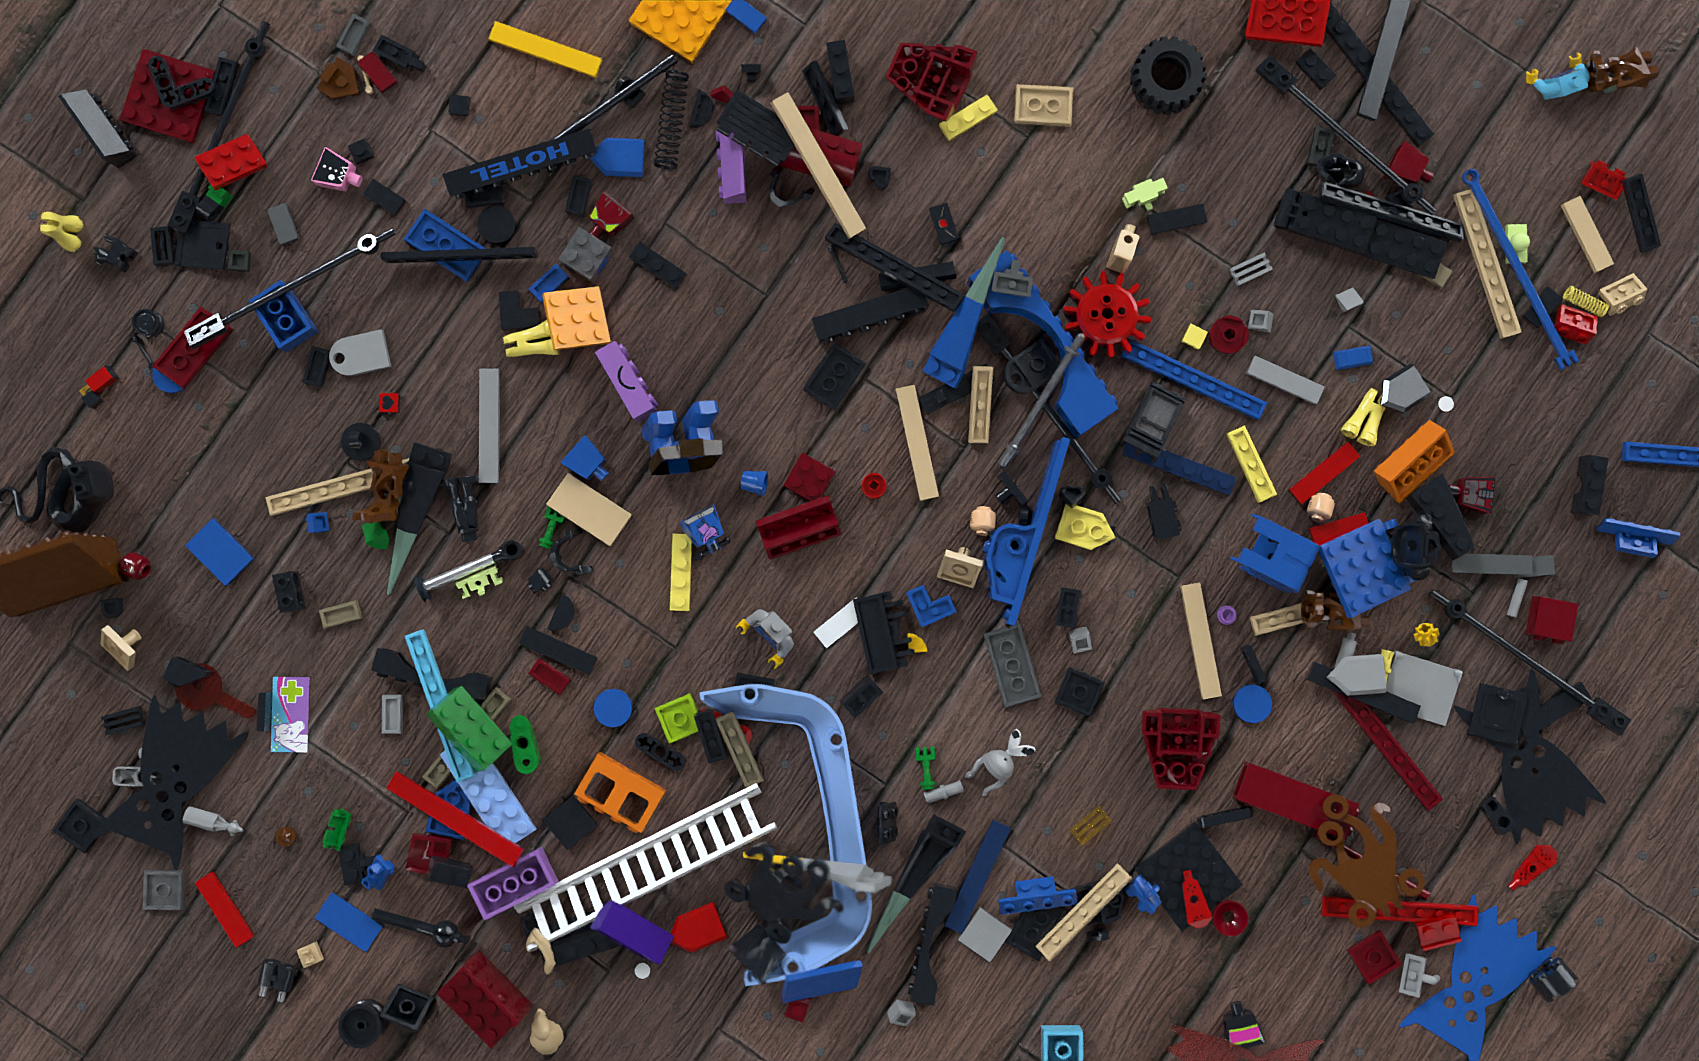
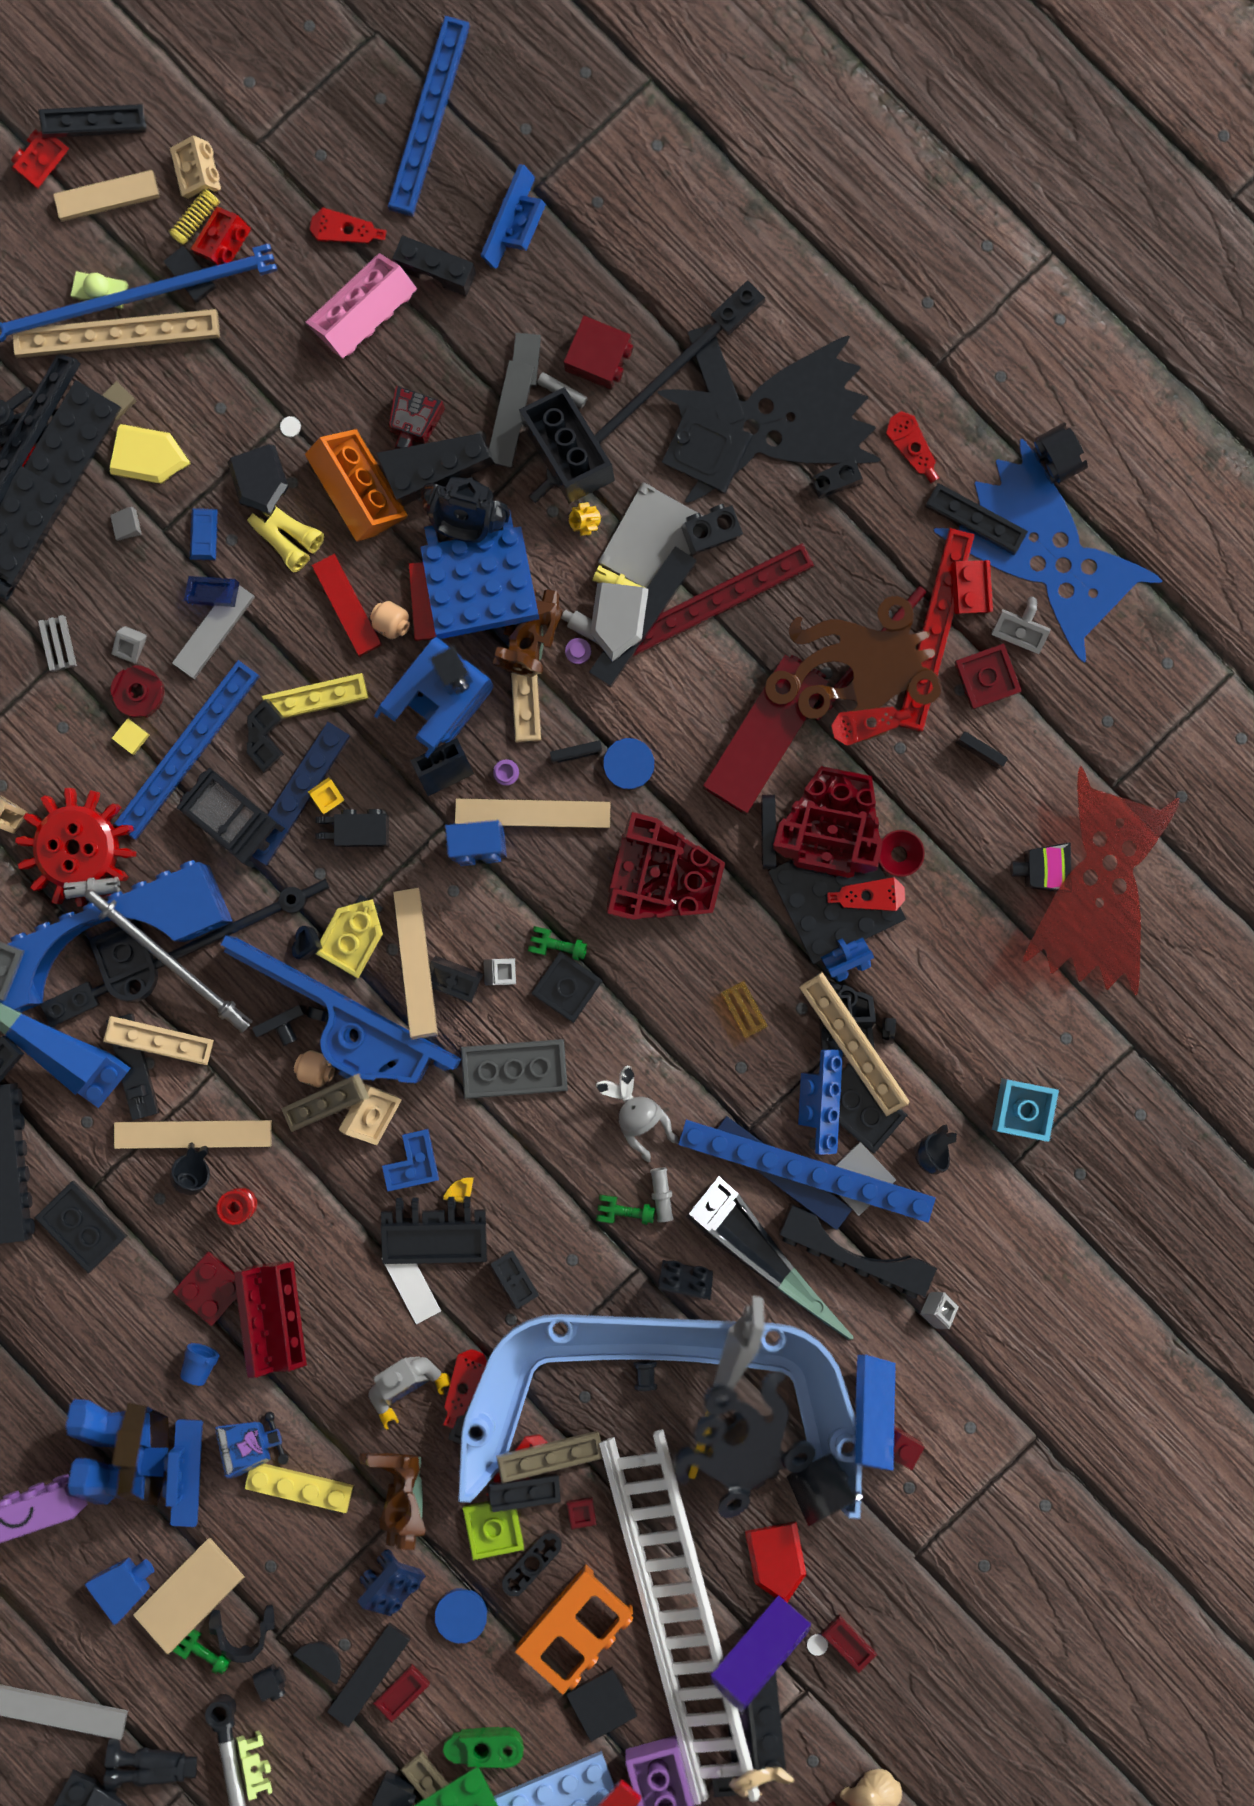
camera: 75 degrees left, 0 degrees up
none -> light grey pin [64,877,121,899]
none -> light yellow tile [110,424,191,484]
none -> blue bracket [162,1419,203,1527]
none -> black piece [170,1142,210,1196]
none -> clear blue tile [184,576,240,607]
none -> black tile [247,699,285,772]
none -> dark tan tile [281,1074,369,1132]
none -> bright pink slope [306,253,417,358]
none -> yellow plate [308,777,344,815]
none -> red piece [310,207,386,243]
none -> dark blue plate [358,1549,426,1616]
none -> reddish brown hips [359,1453,426,1550]
none -> tan tile [393,888,438,1039]
none -> black brick [410,738,474,796]
none -> black brick [429,645,473,695]
none -> red piece [443,1349,488,1428]
none -> blue brick [446,820,507,866]
none -> black brick [519,387,615,504]
none -> green hinge [528,926,587,960]
none -> medium lavender plate [565,638,591,664]
none -> dark red tile [567,1497,597,1529]
none -> black bush [634,1360,657,1391]
none -> blue plate [678,1119,936,1223]
none -> black brick [681,504,743,555]
none -> dark red wedge [773,766,882,878]
none -> dark red tile [821,1614,877,1673]
none -> red piece [831,706,912,746]
none -> black piece [914,1125,957,1175]
none -> black tile [925,483,1028,555]
none -> black tile [955,731,1008,770]

